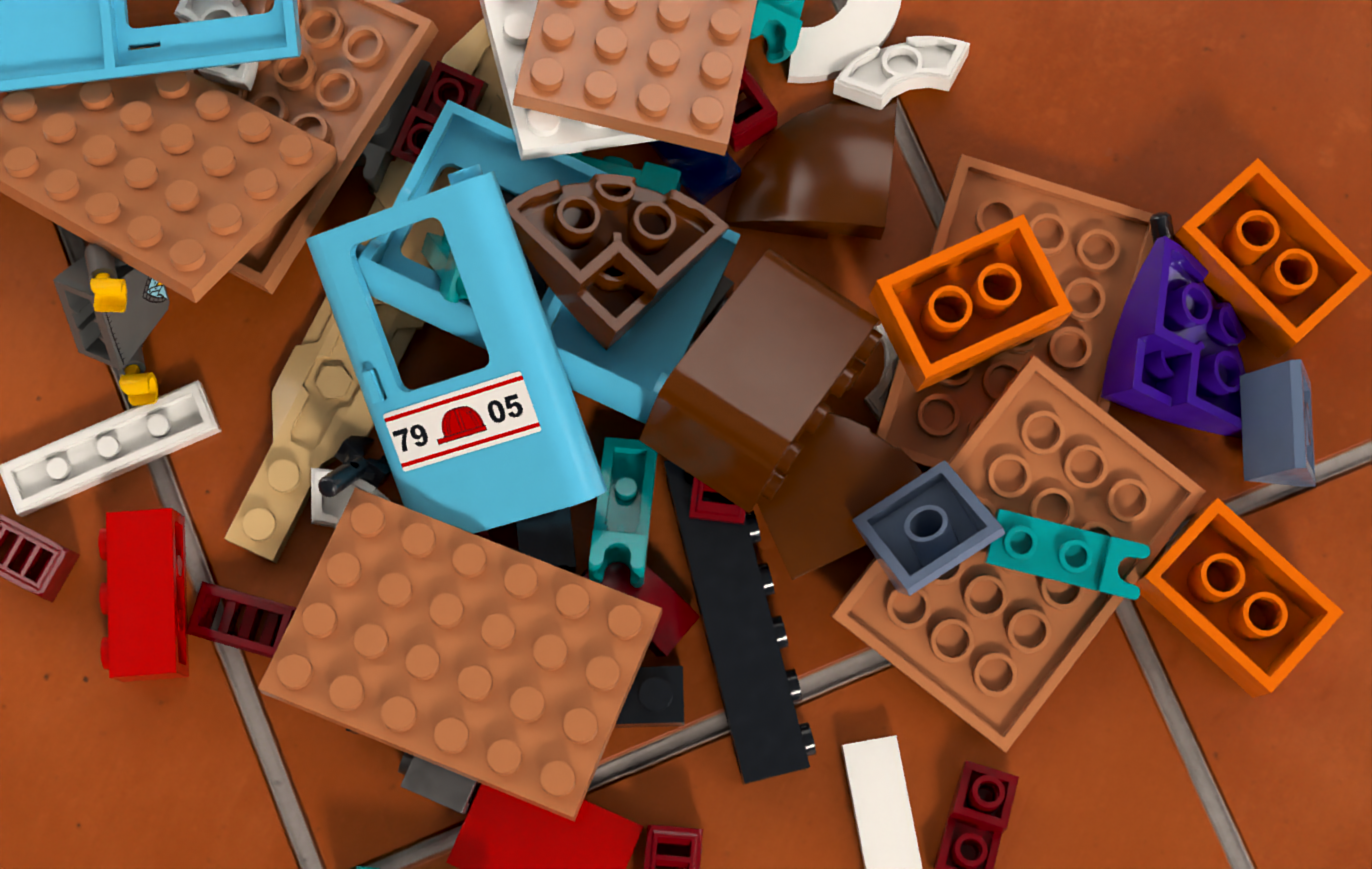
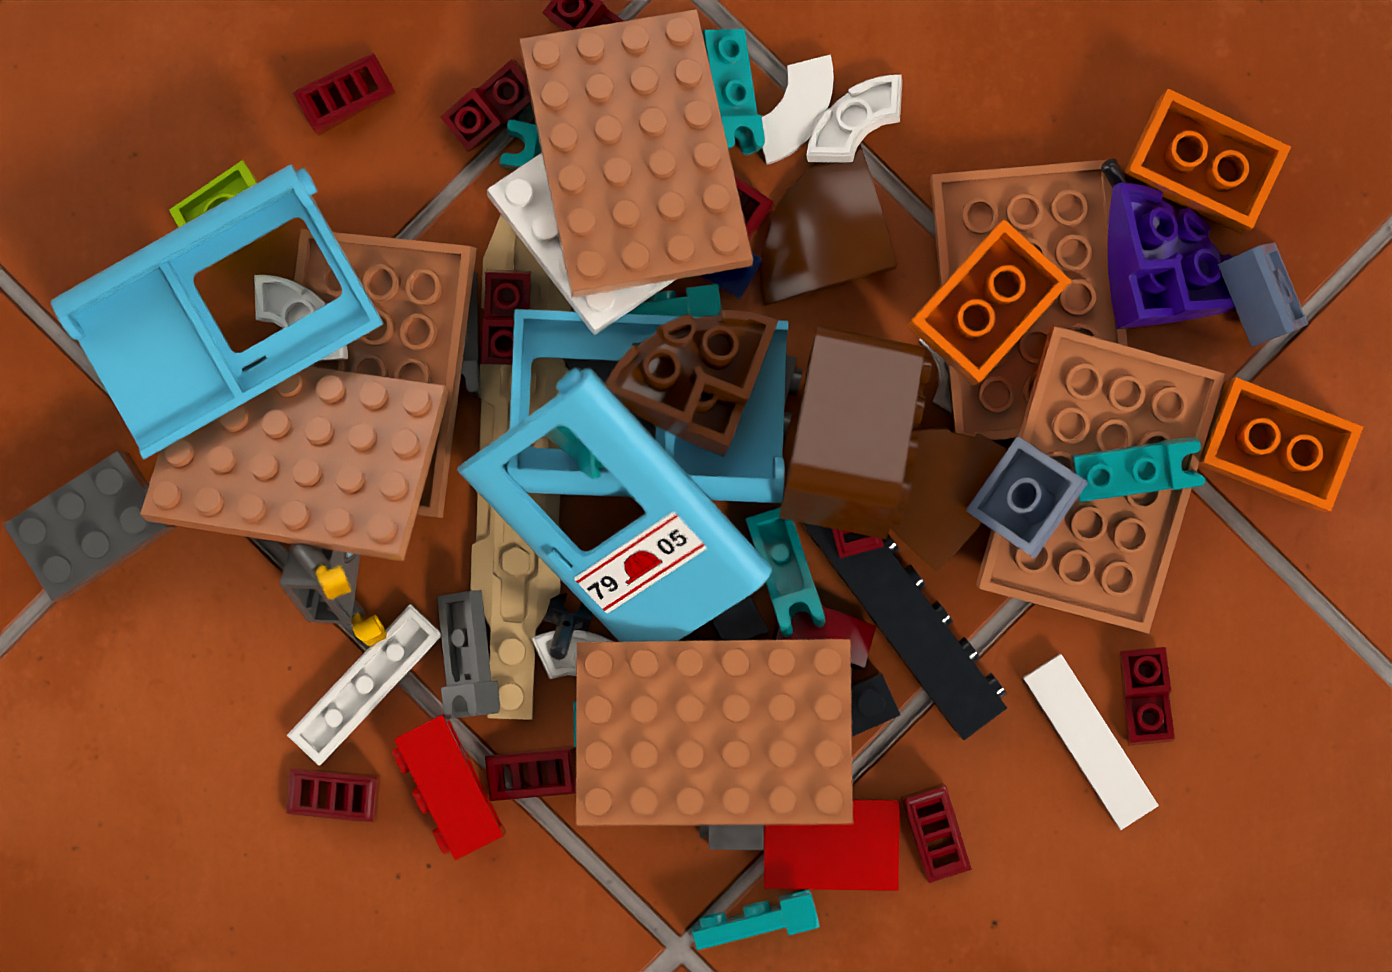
camera: 20 degrees left, 10 degrees up
none -> dark grey plate [437,590,500,719]

